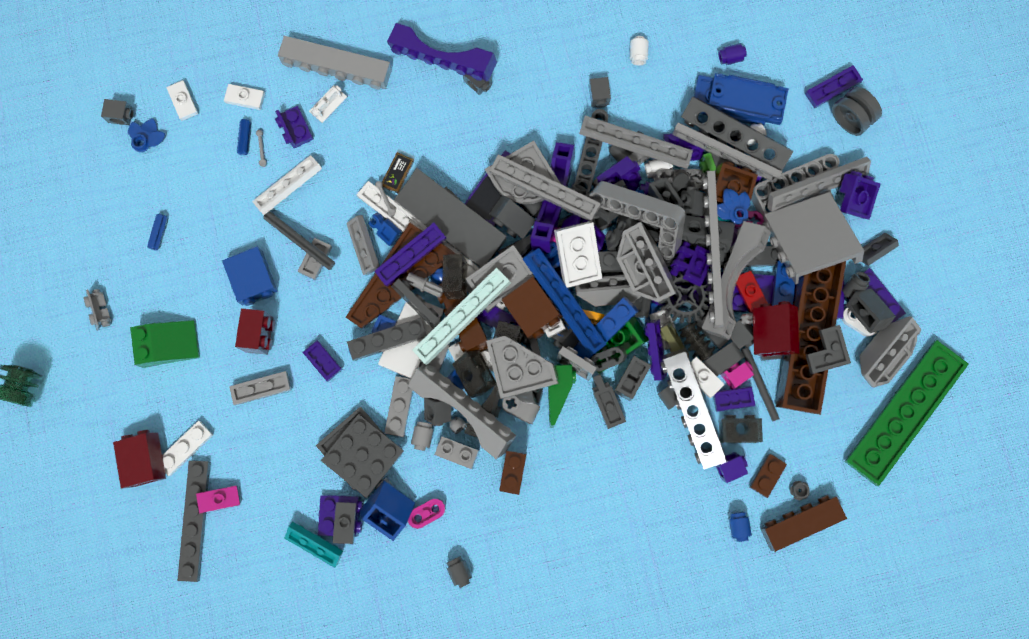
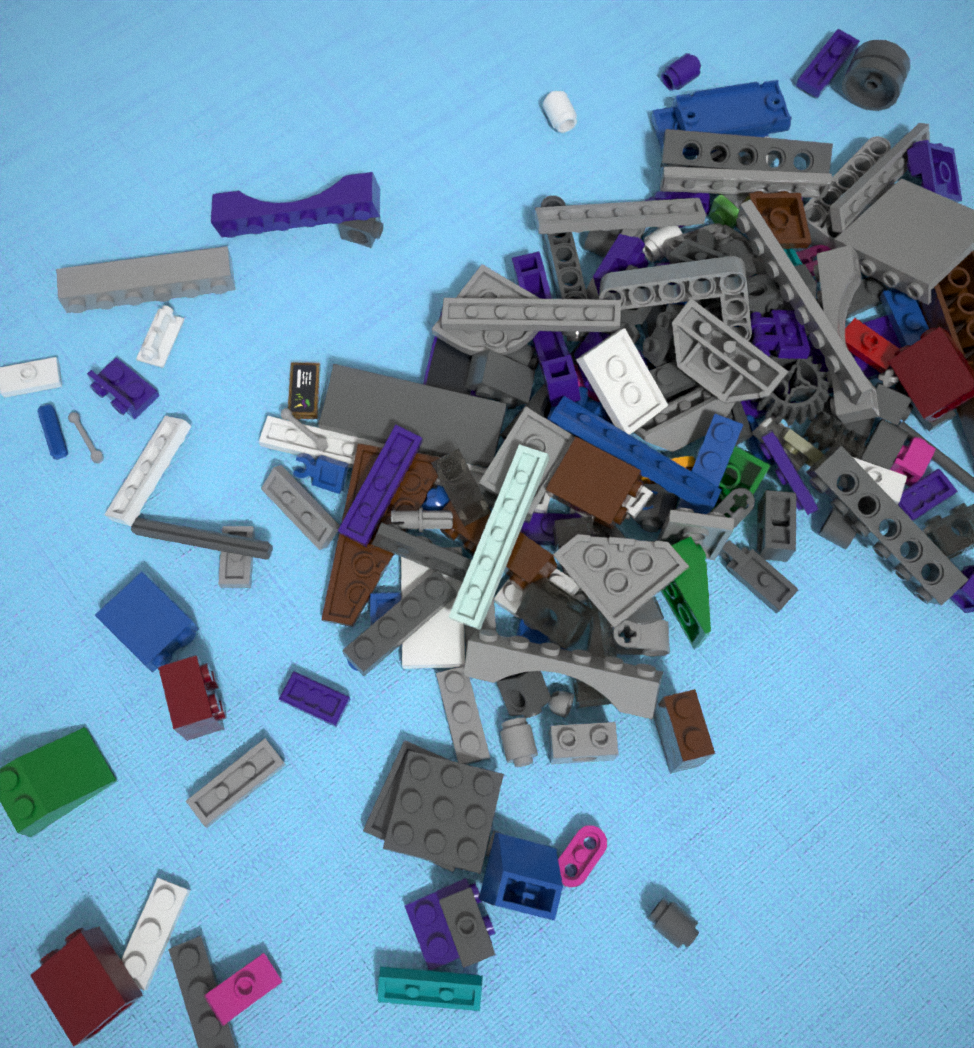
camera: 30 degrees left, 10 degrees down
dark grey brick [589,77,611,108] -> none
blue plate [717,189,750,225] -> none

